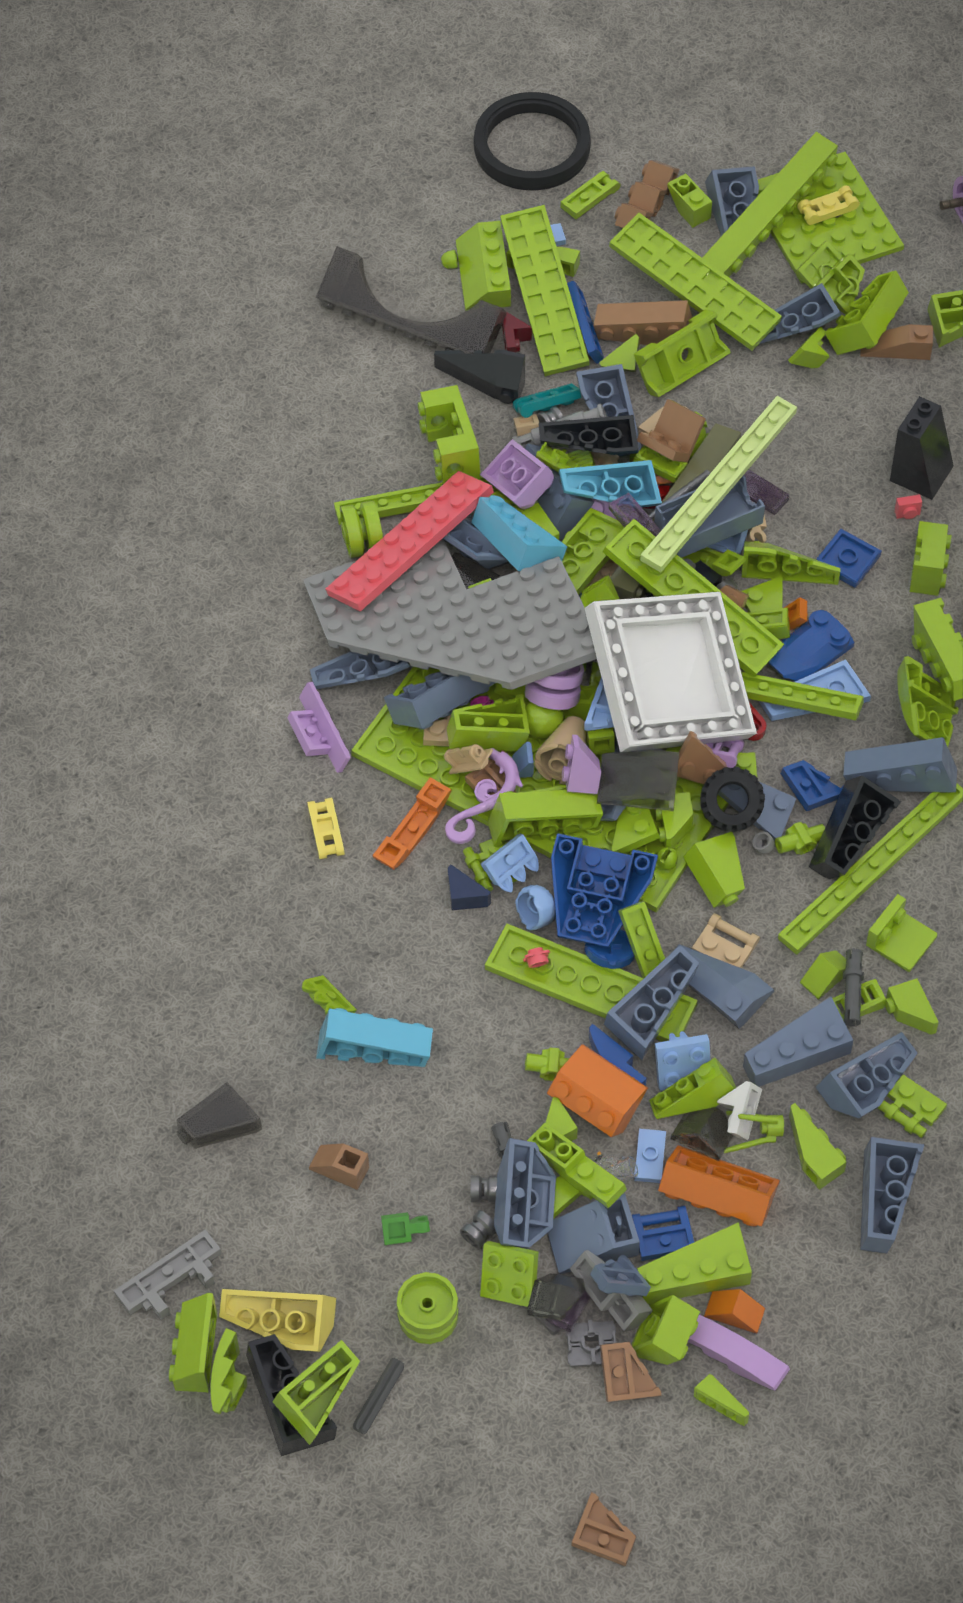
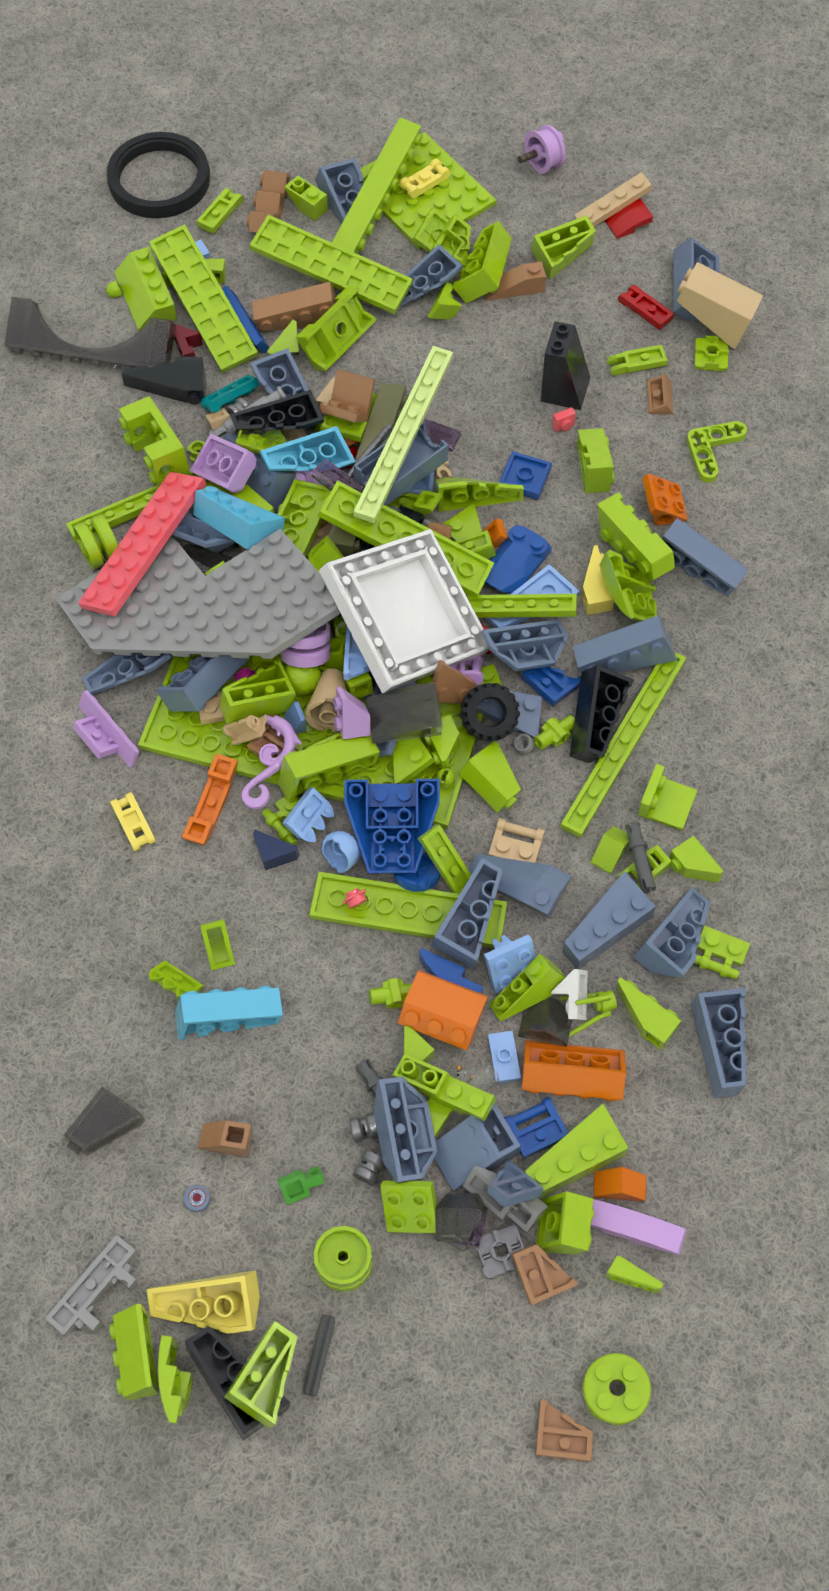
camera: 15 degrees left, 5 degrees up
none -> sand blue tile [184,1185,211,1213]
none -> lime plate [187,440,205,462]
none -> lime slope [200,919,235,970]
none -> sand blue wedge [481,619,569,671]
none -> light yellow slope [581,545,615,615]
none -> lime plate [582,1353,651,1426]

